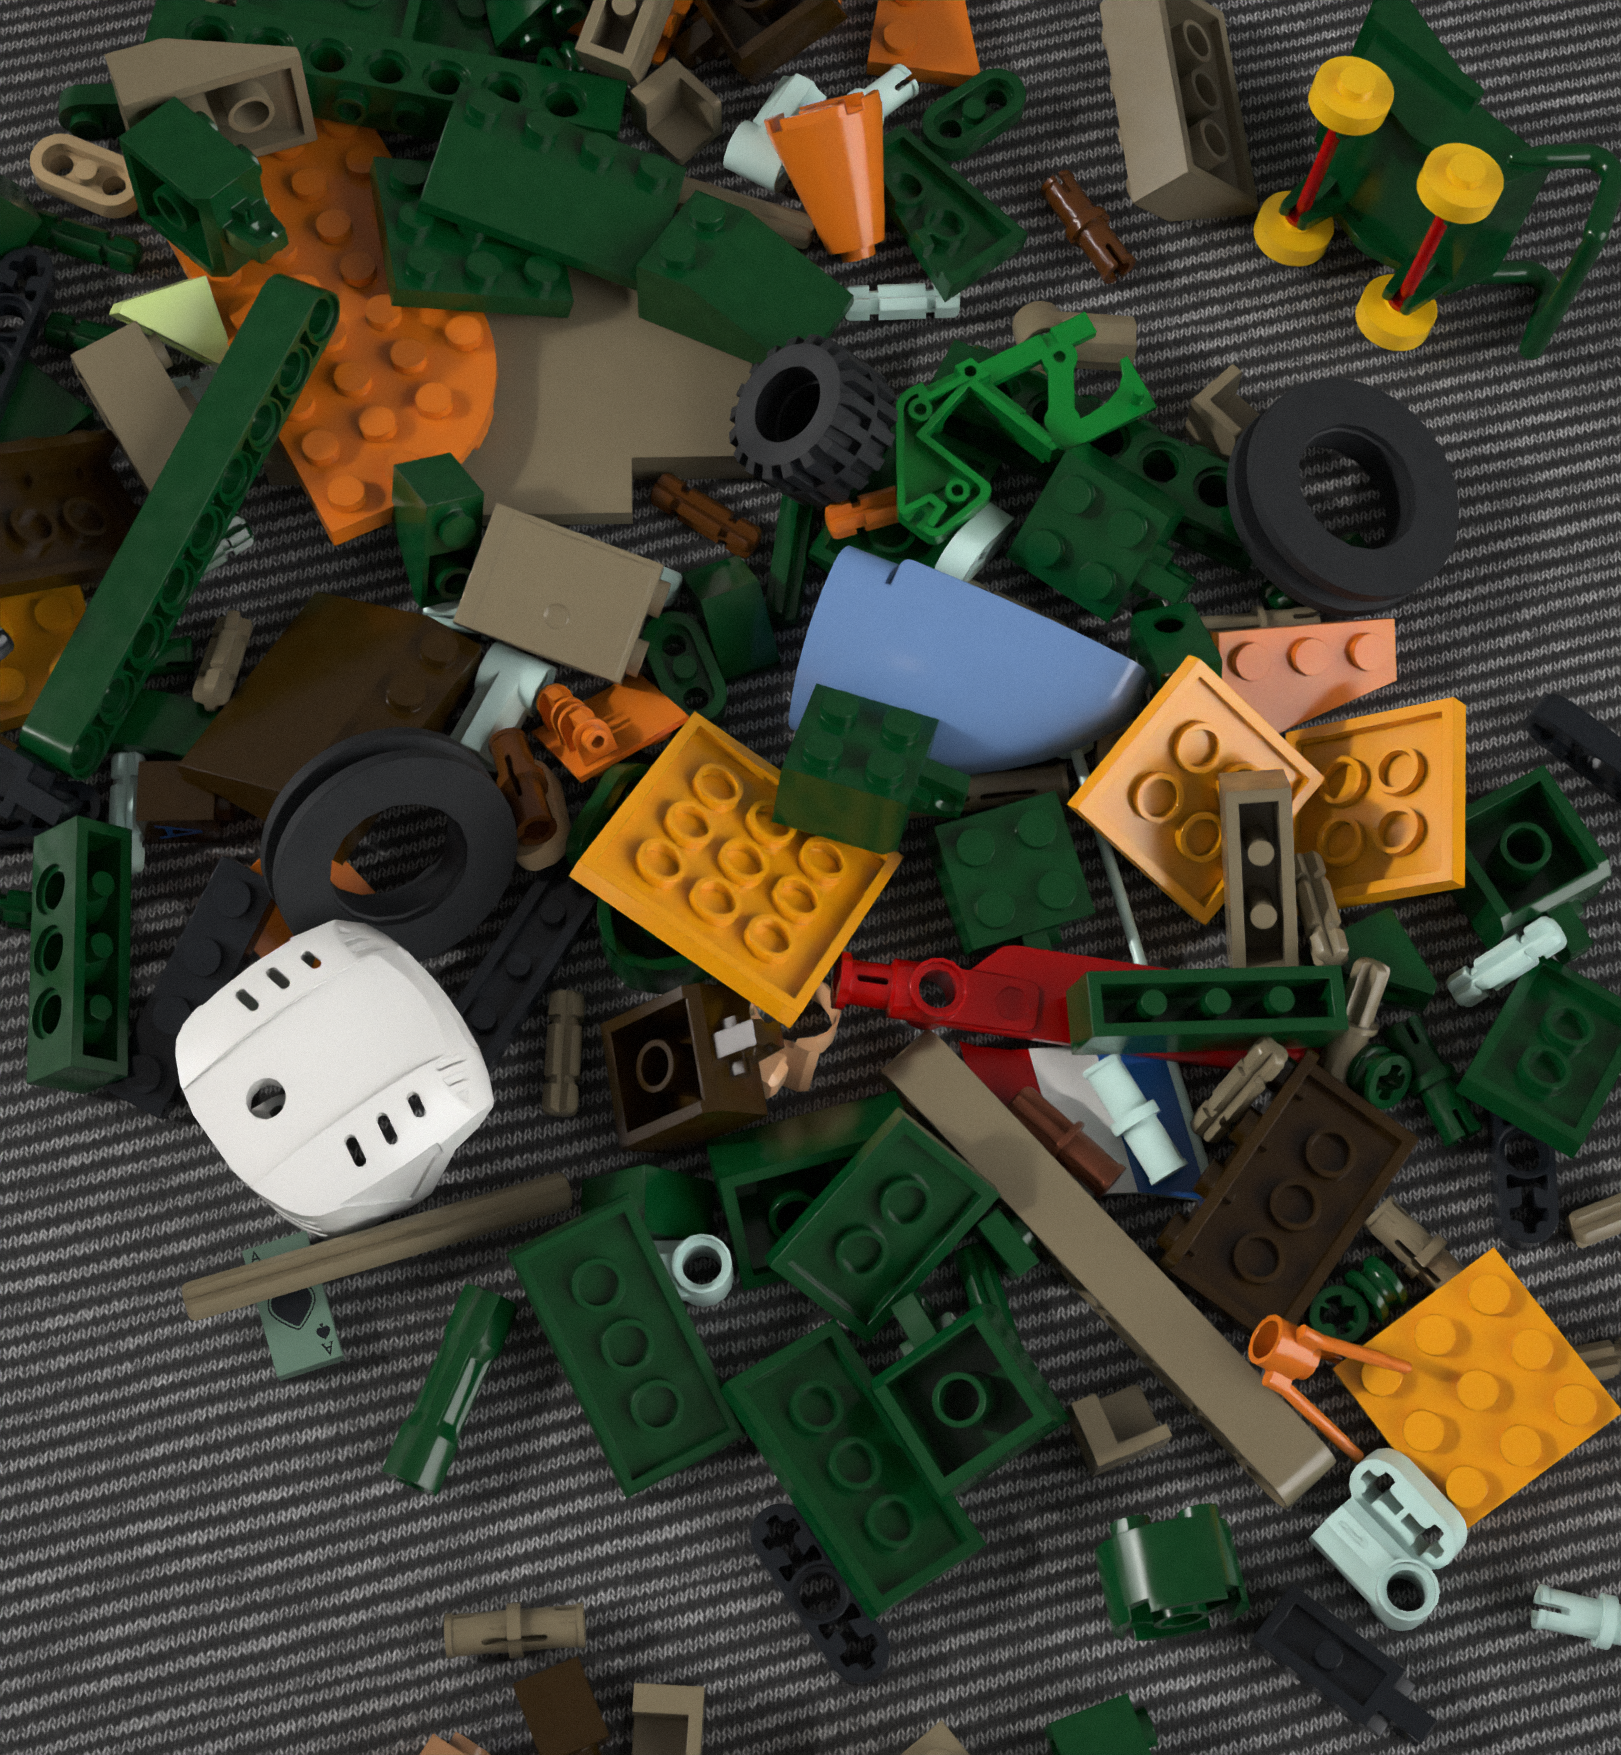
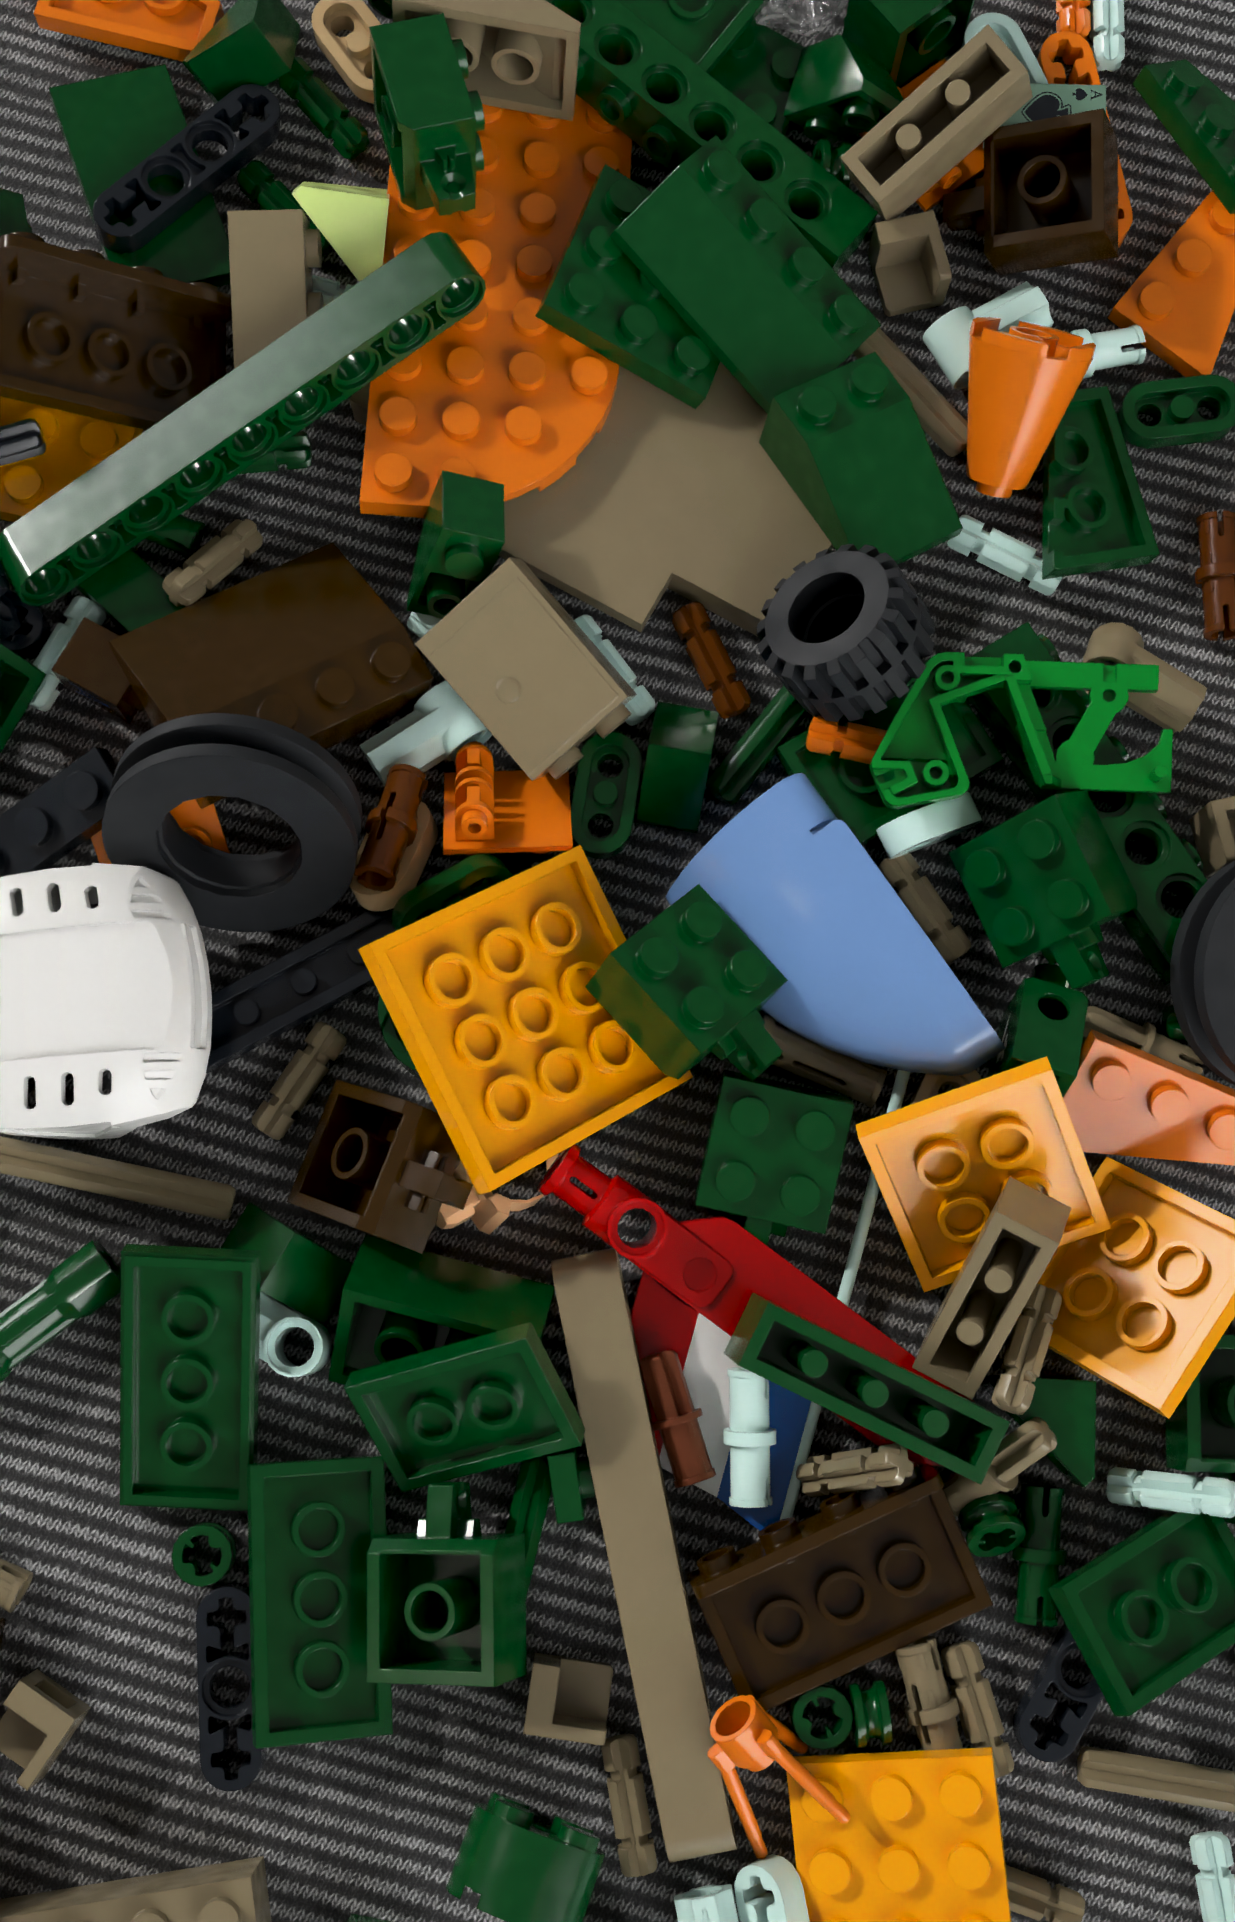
camera: 30 degrees right, 10 degrees up
none -> dark green bush [171,1522,237,1587]
none -> dark tan axle [601,1734,657,1877]
none -> dark tan axle [941,1640,1015,1778]

